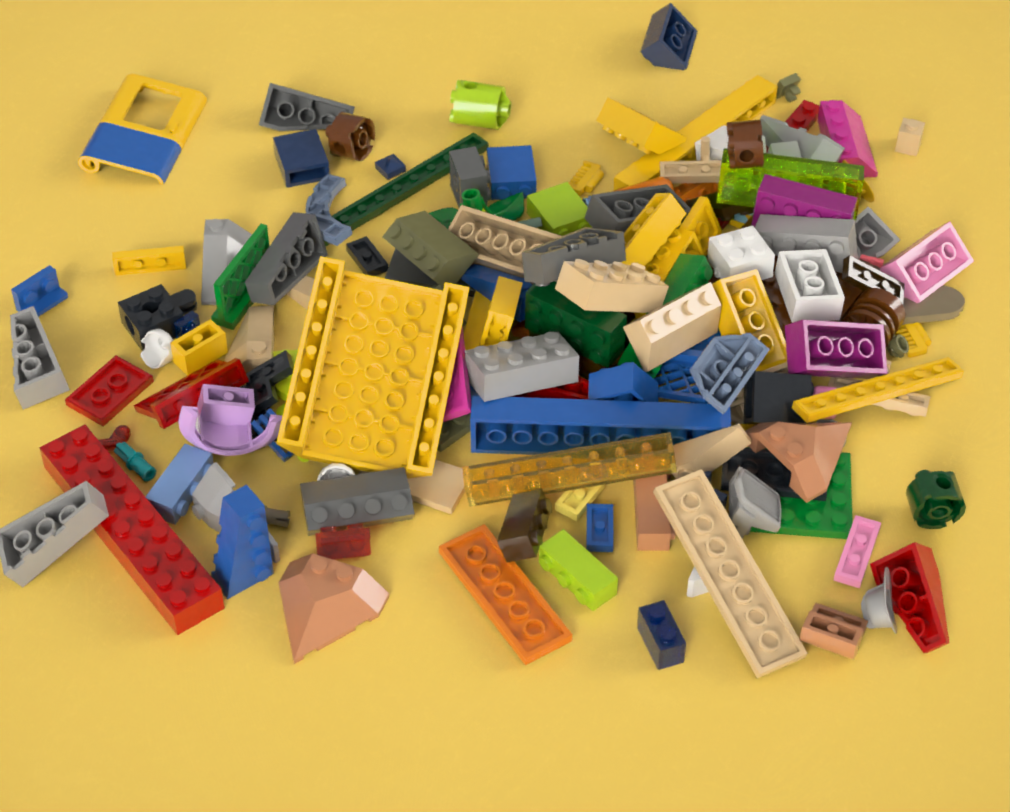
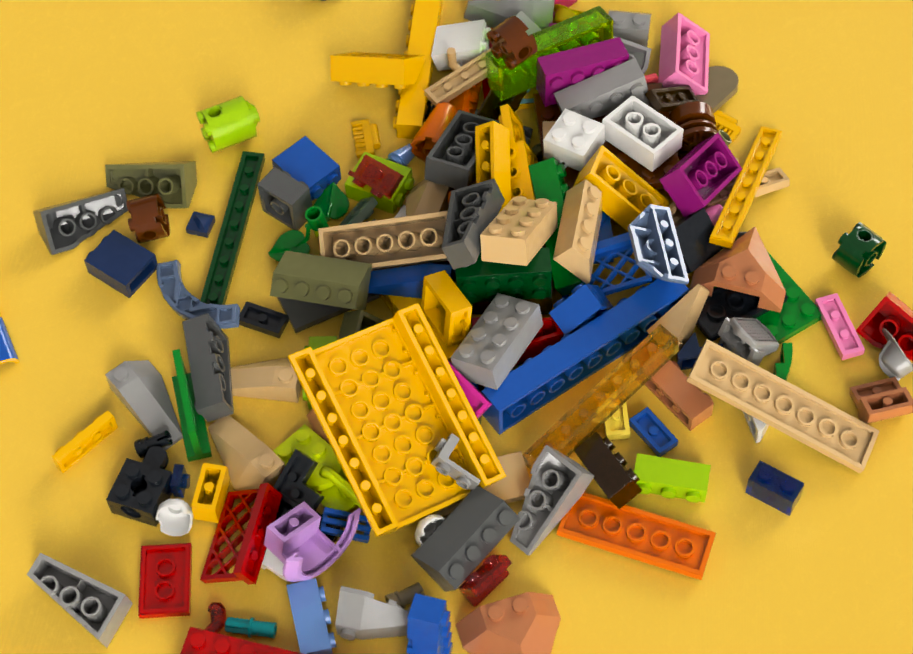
camera: 35 degrees left, 10 degrees up
blue bracket [11,265,68,317] -> none
none -> olive wedge [105,161,197,208]
none -> black pin [134,430,173,459]
none -> clear red bracket [348,154,404,199]
none -> light grey bracket [430,433,481,490]
none -> light grey wedge [510,445,595,556]
none -> light grey slope [606,10,651,47]
none -> green slope [773,343,793,381]

